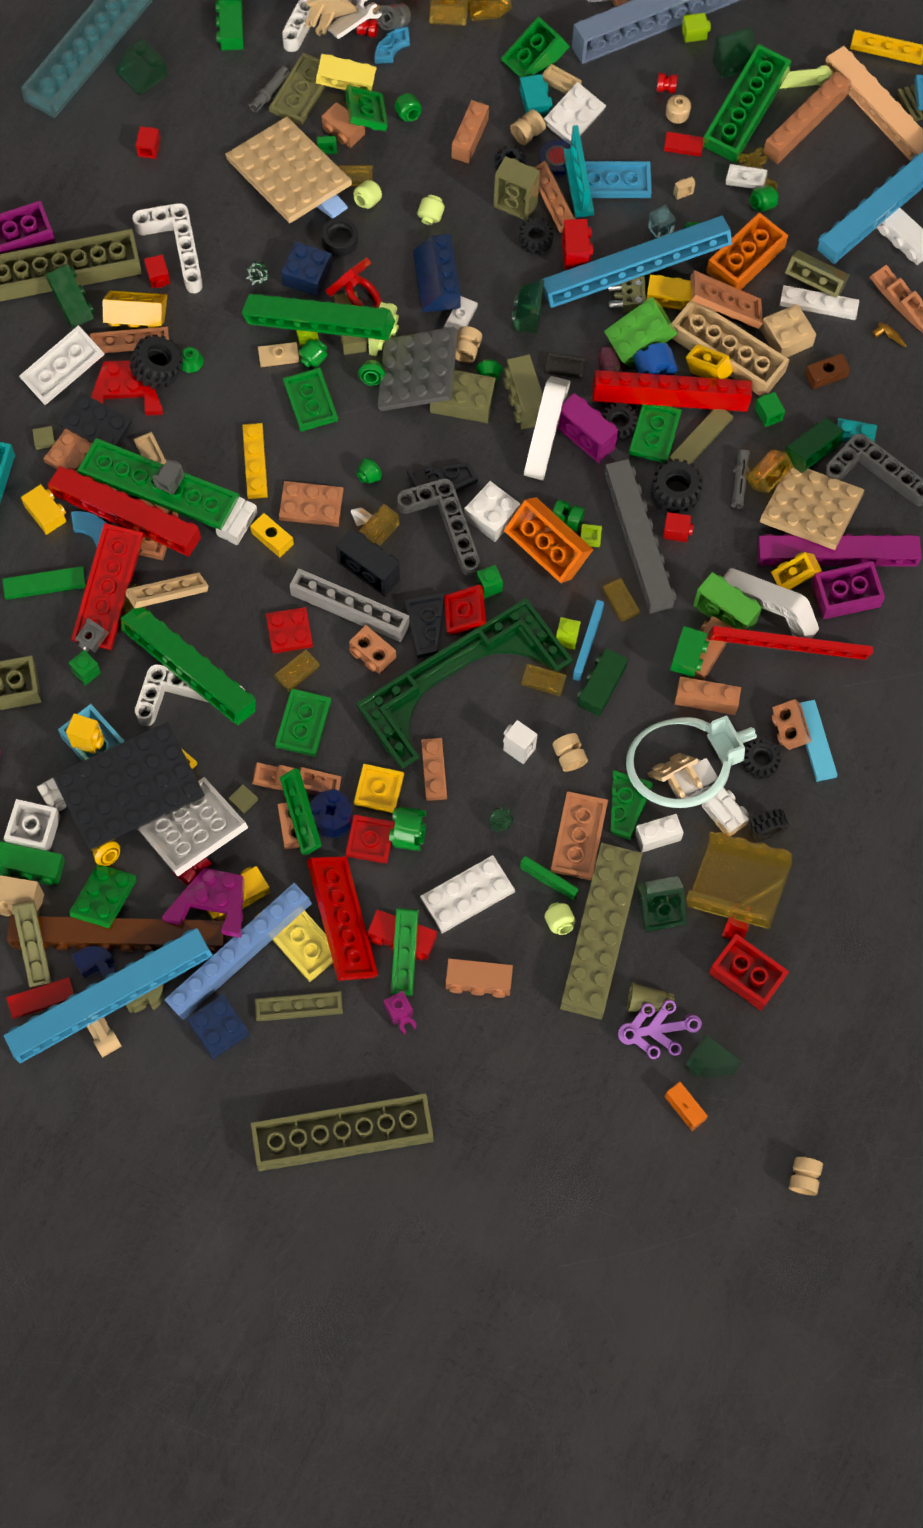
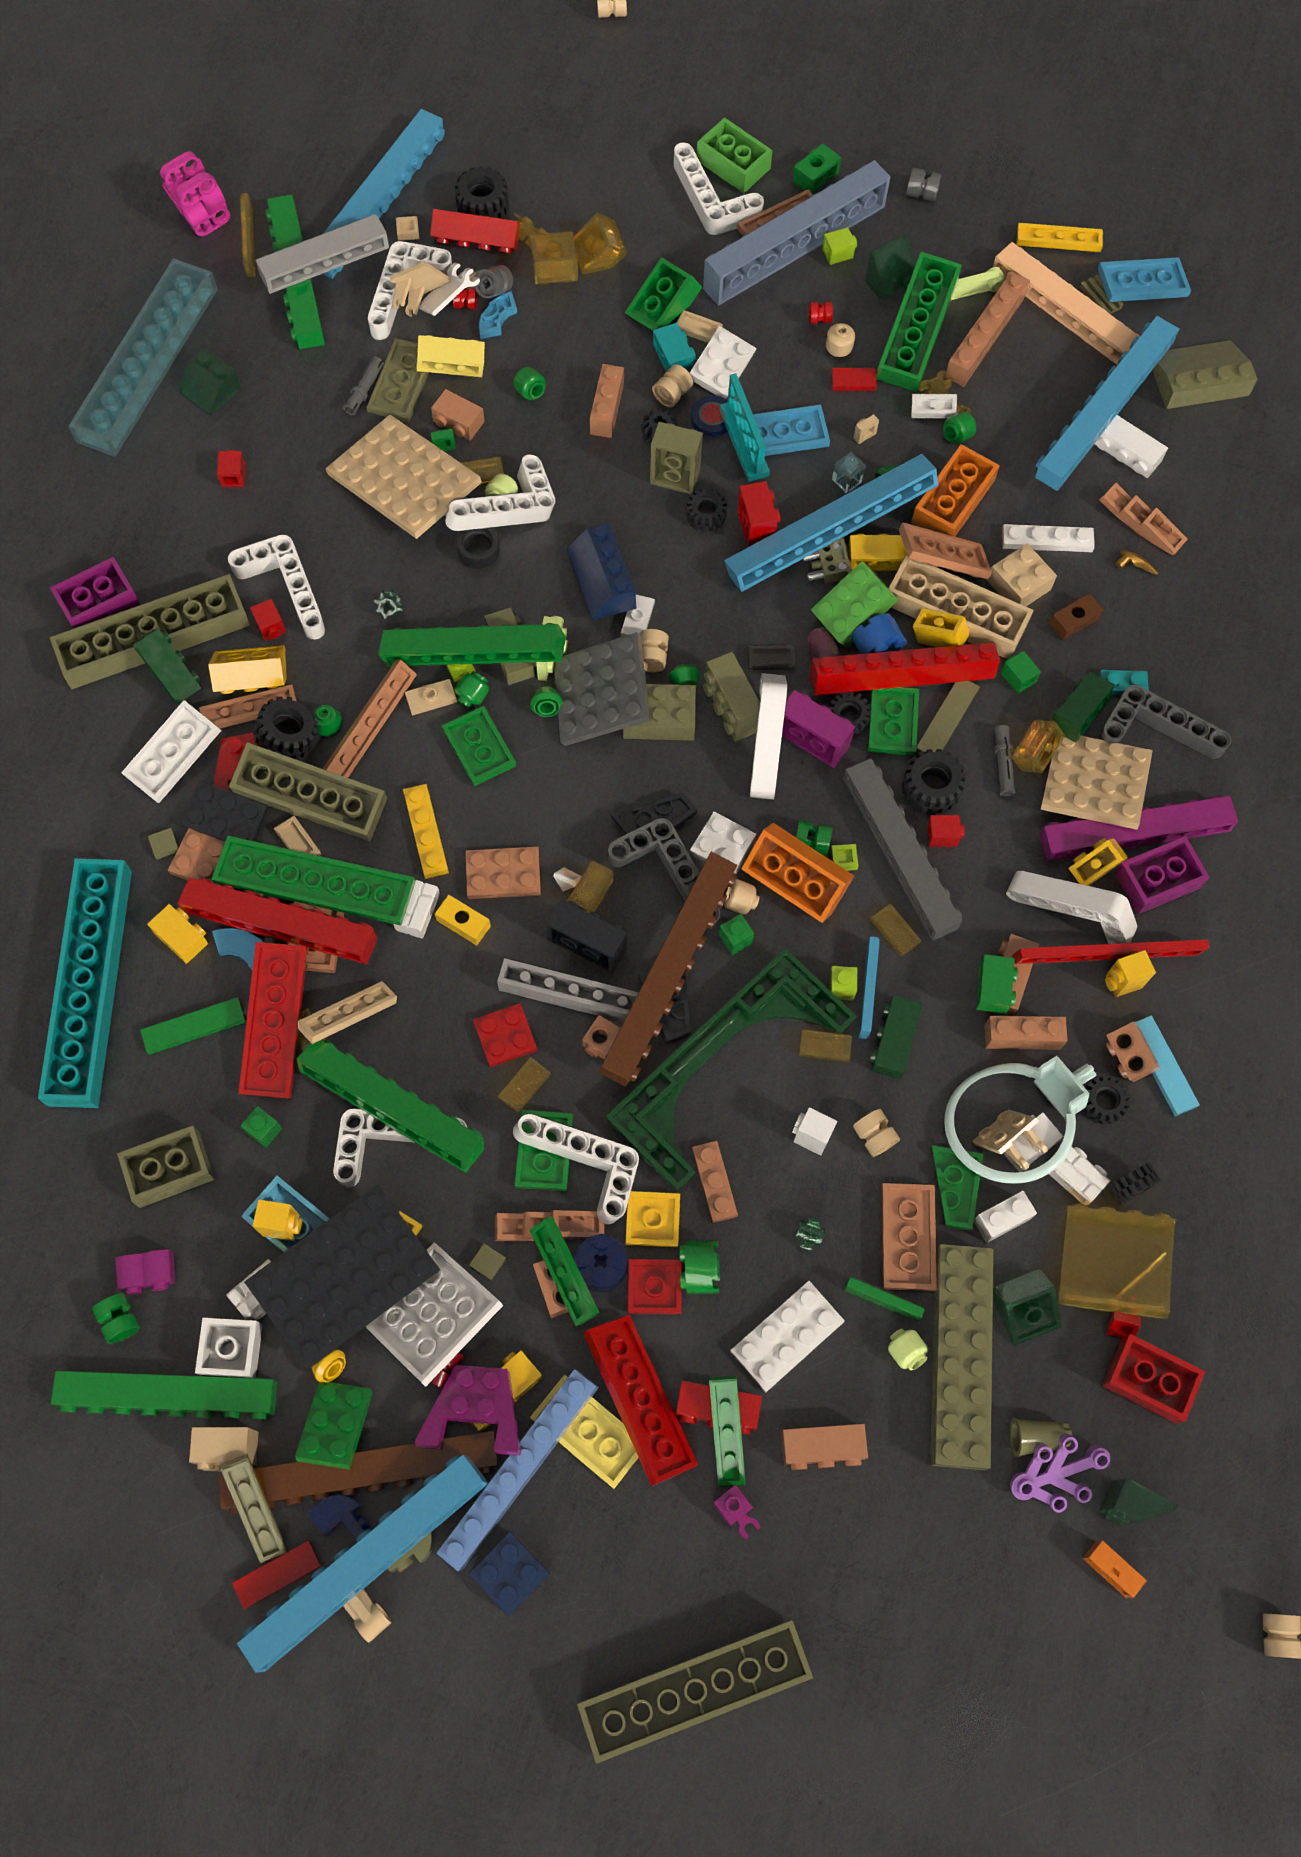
camera: 10 degrees left, 0 degrees up
dark grey brick [75,618,109,653] -> none
dark grey brick [152,460,185,495] -> none
olive tile [255,991,343,1022] -> none
dark blue brick [281,242,332,297] -> none
red tile [326,258,382,308] -> none
green plate [345,85,388,131] -> none
green cone [356,458,382,484] -> none
yellowish green head [417,195,445,225] -> none
red plate [444,584,486,635] -> none
clear green slope [511,279,544,334] -> none
nougat plate [535,161,575,233] -> none
bright green brick [693,572,762,631] -> none
olive brick [785,250,850,298] -> none
none -> olive brick [229,742,387,842]
none -> nougat plate [323,660,417,778]
none -> white beam [445,455,555,531]
none -> white beam [513,1114,639,1224]
none -> reddish brown brick [598,851,738,1086]
none -> tan head [724,879,759,915]
none -> yellow brick [1105,950,1156,998]

